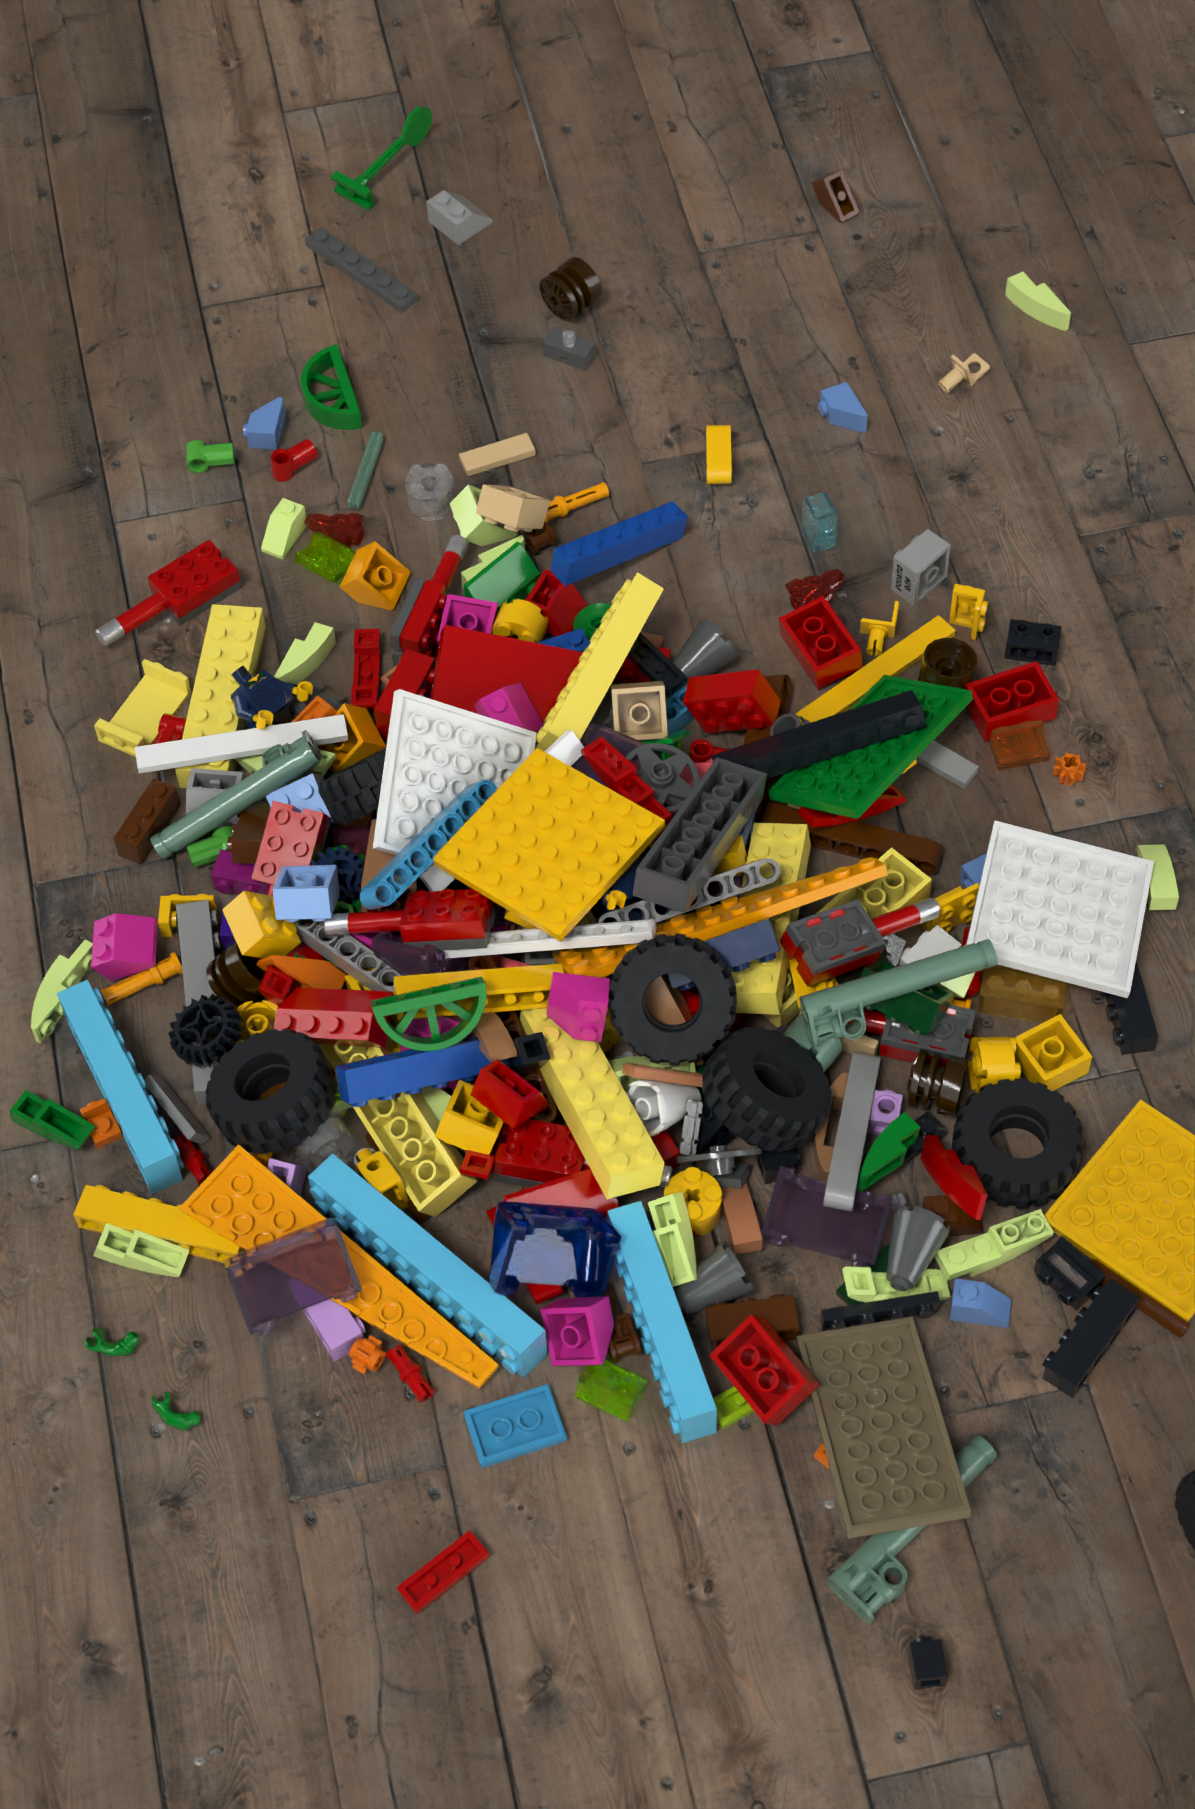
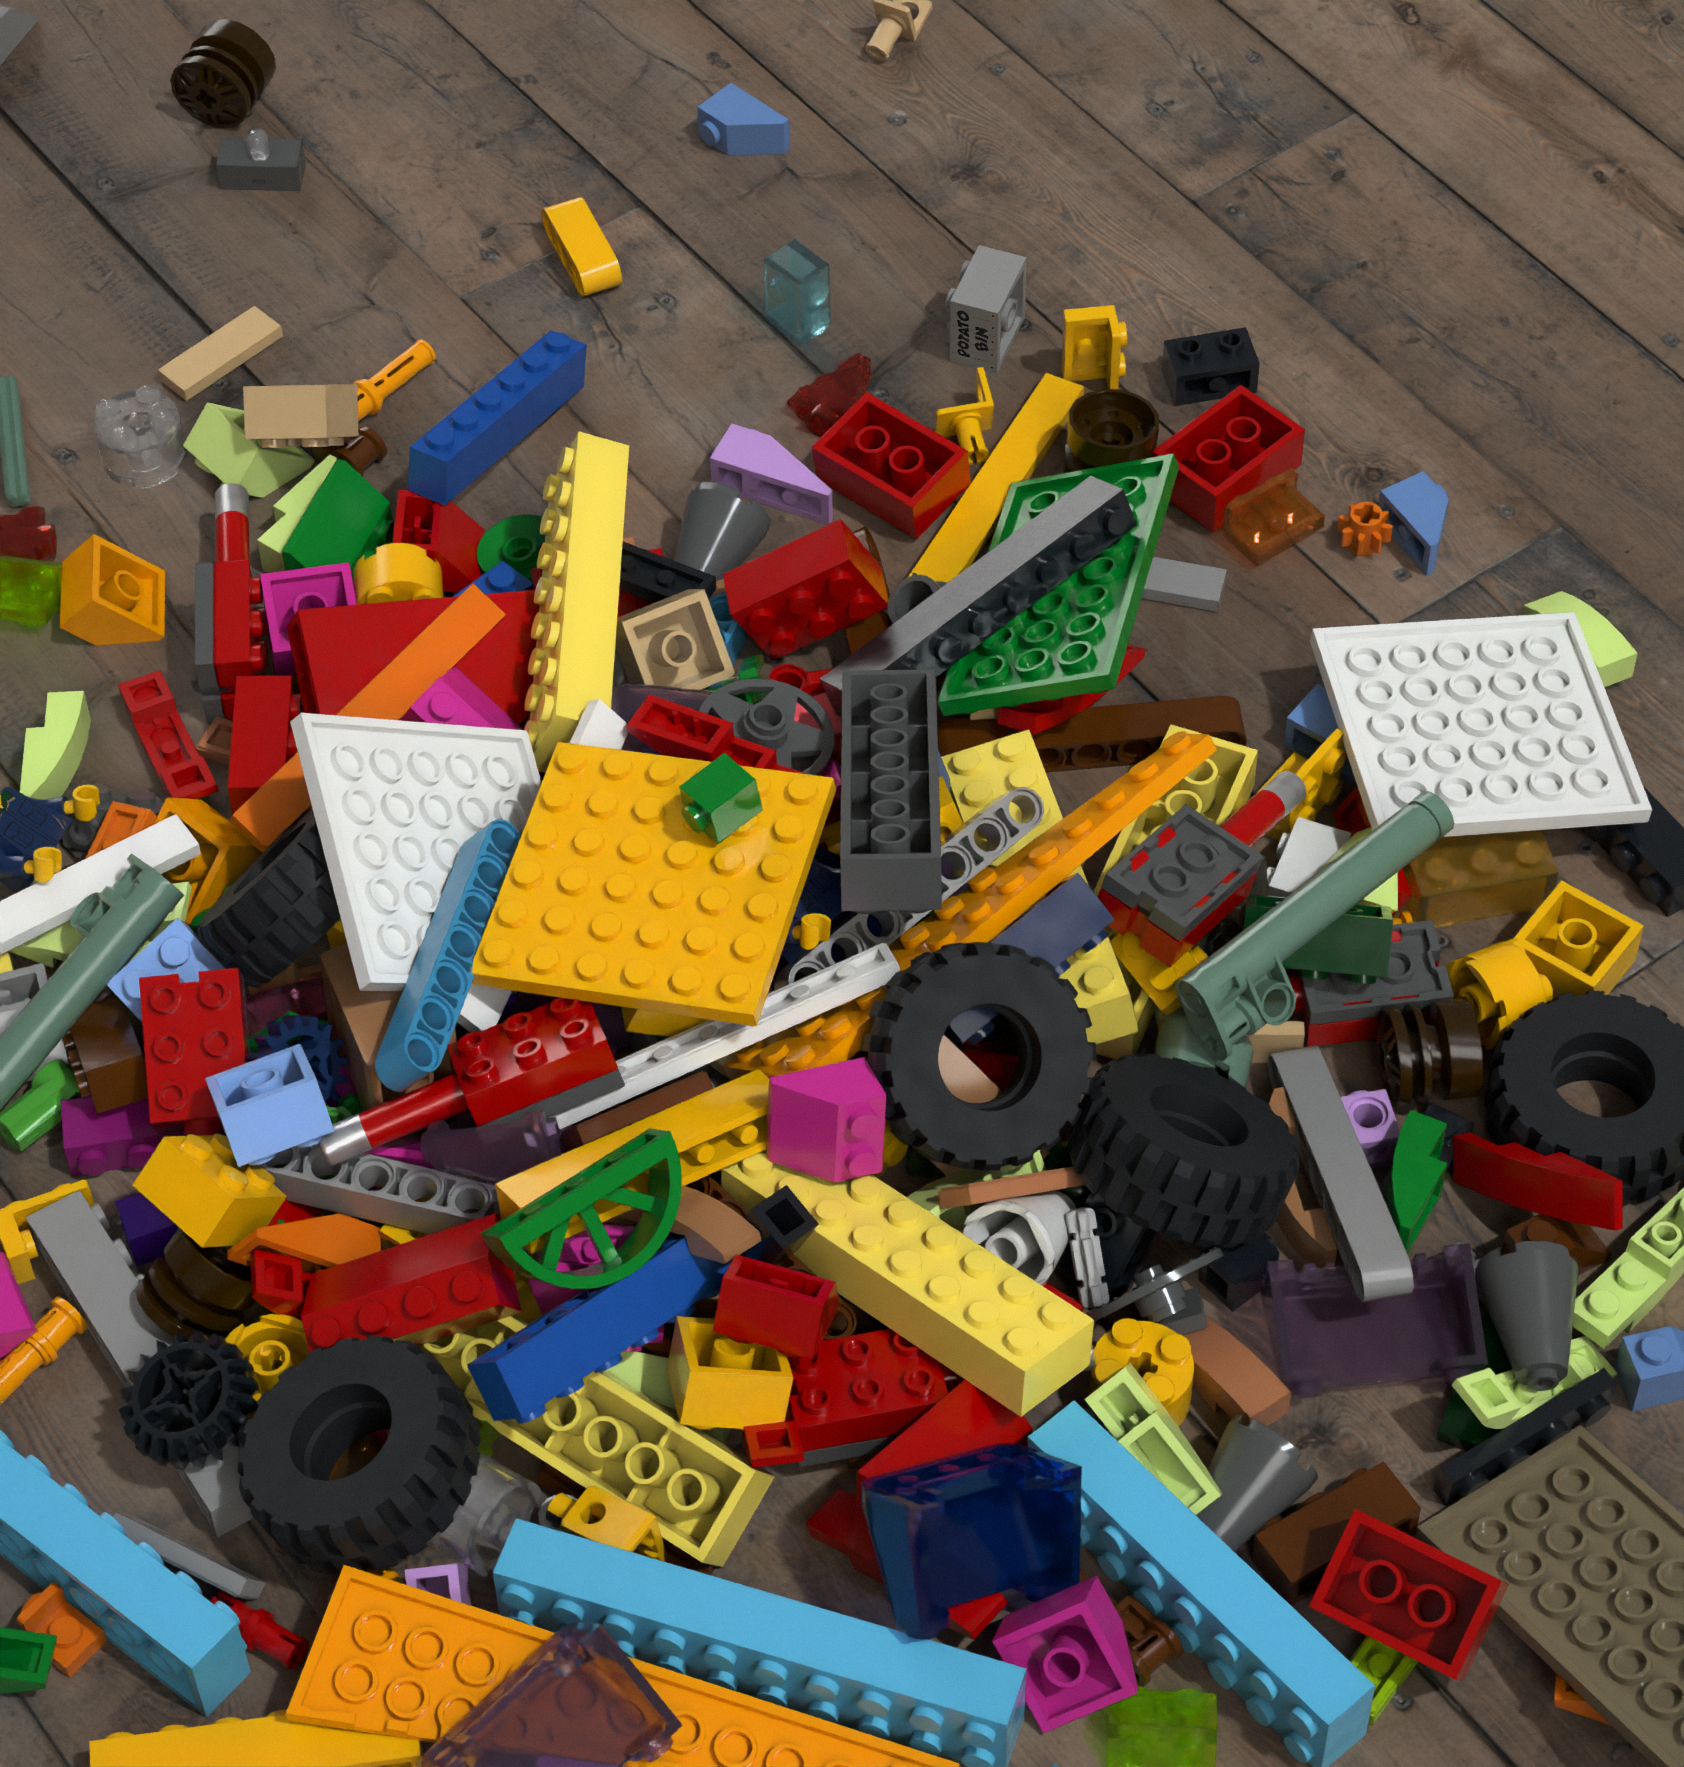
camera: 25 degrees left, 5 degrees down
none -> orange tile [229,583,506,853]
none -> reddish brown tile [560,1071,713,1152]
none -> green brick [679,753,763,844]
none -> lavender slope [710,424,833,525]
none -> medium blue slope [1378,471,1449,576]

